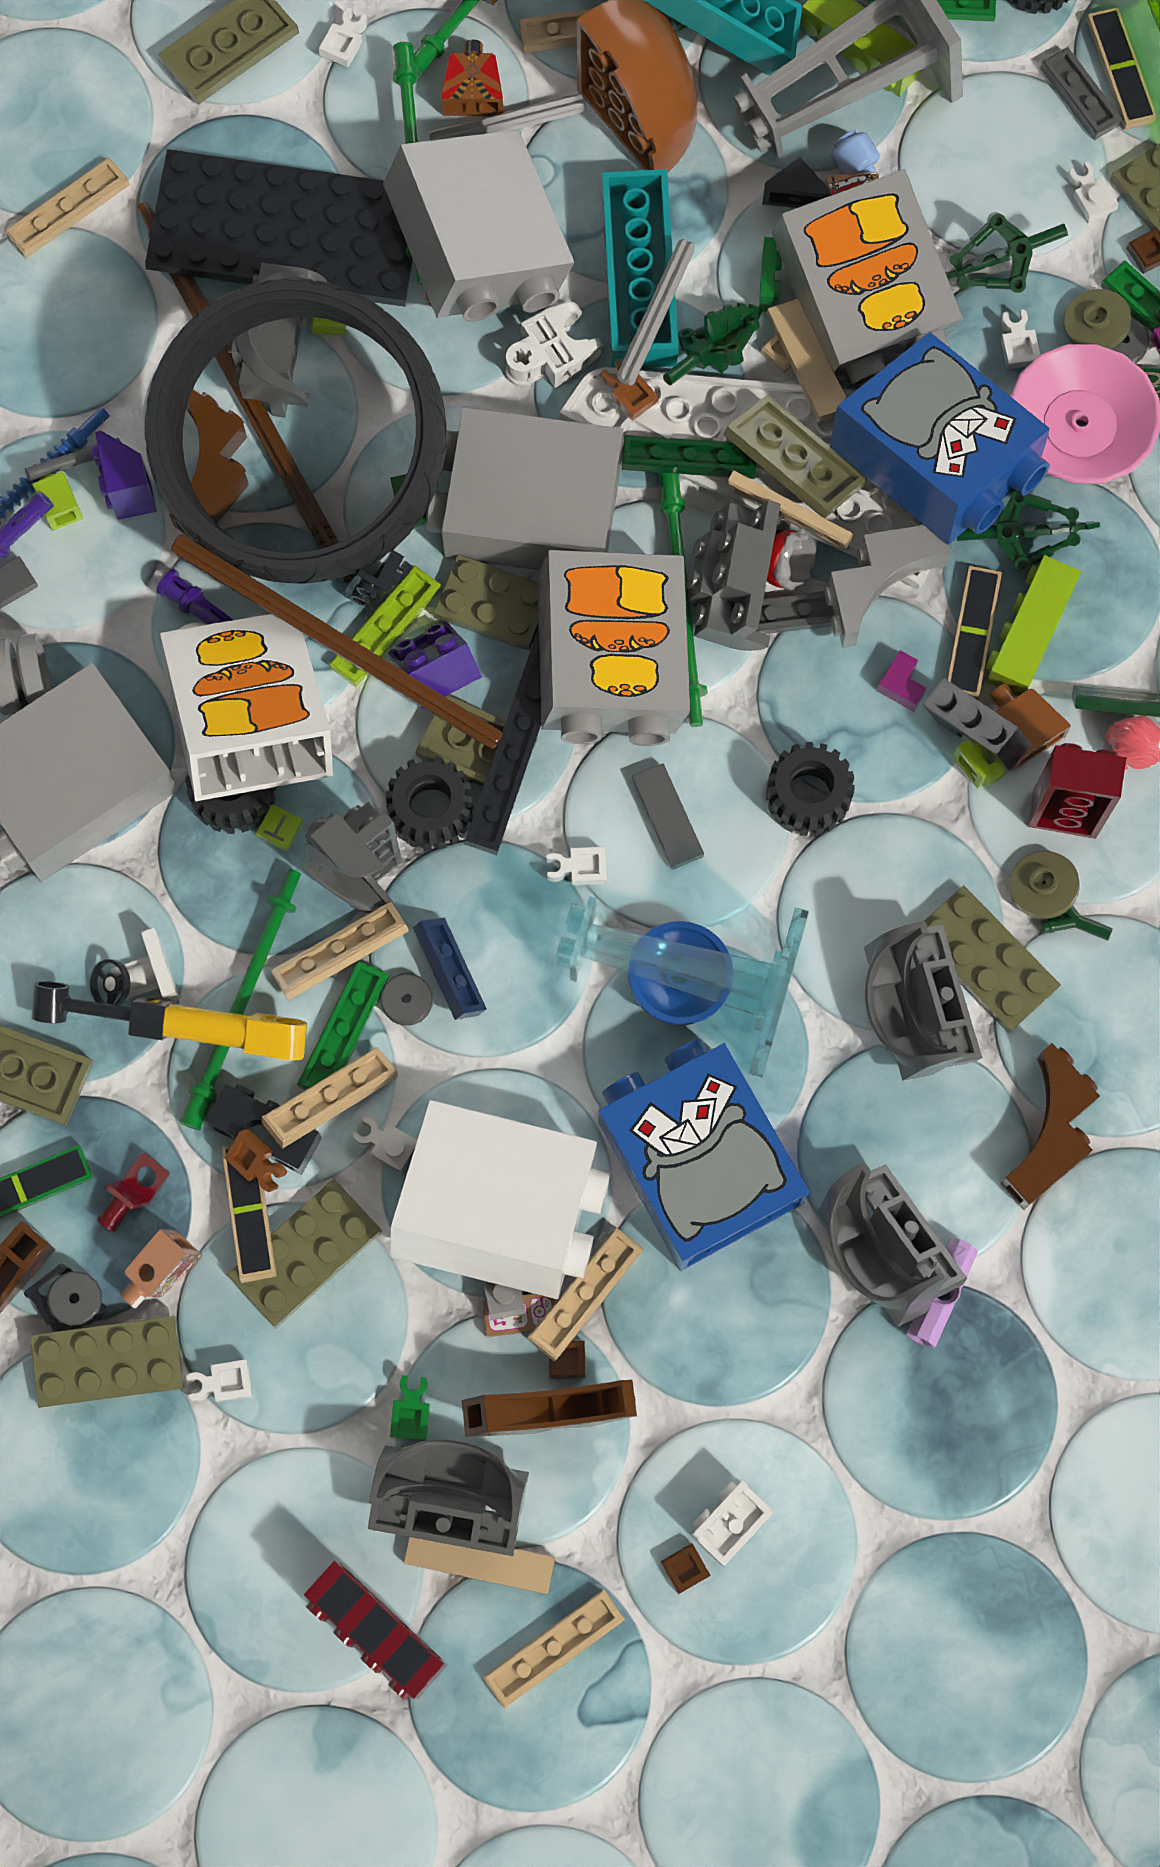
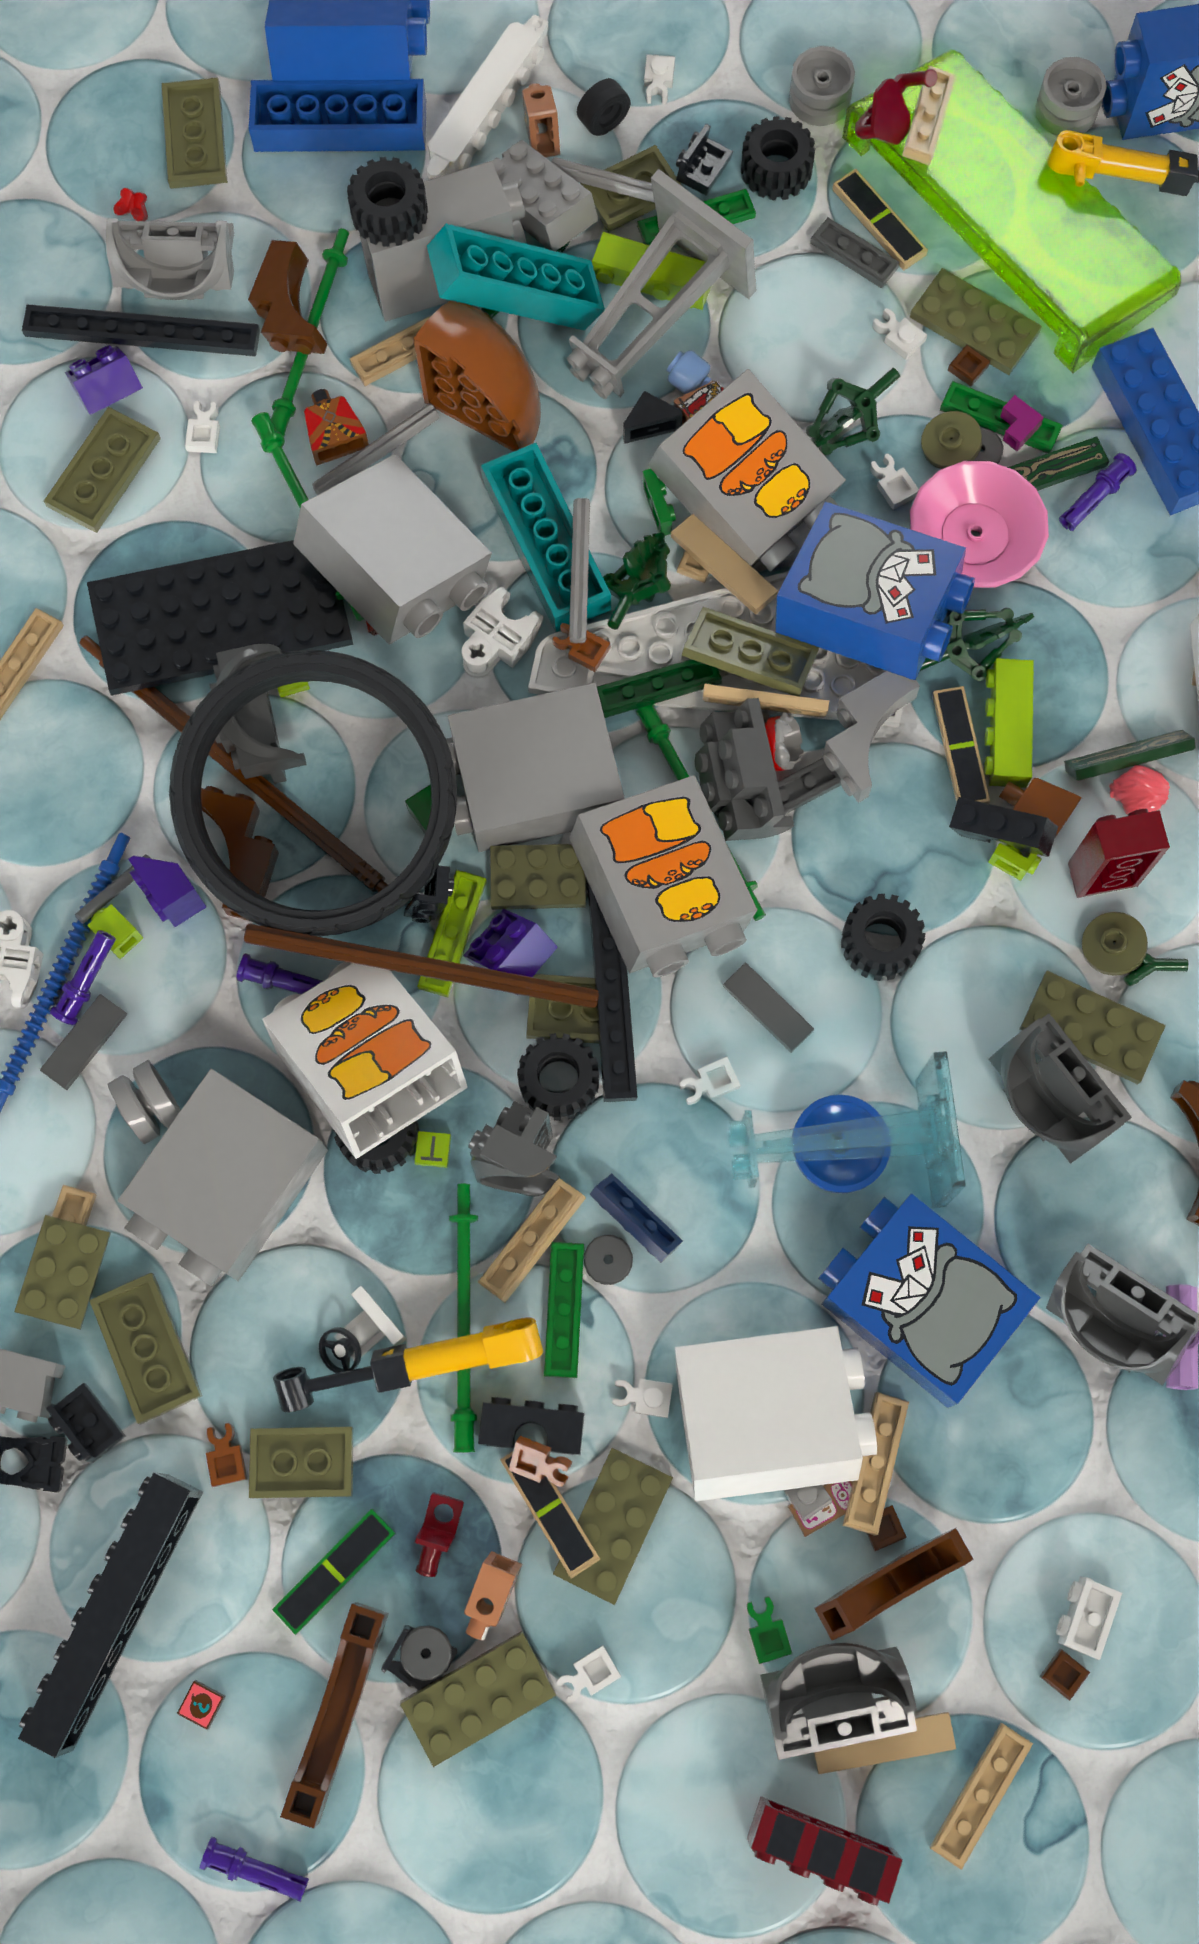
camera: 20 degrees left, 0 degrees up
tan tile [262,1047,398,1149] -> none
magenta piece [877,650,926,712] -> none

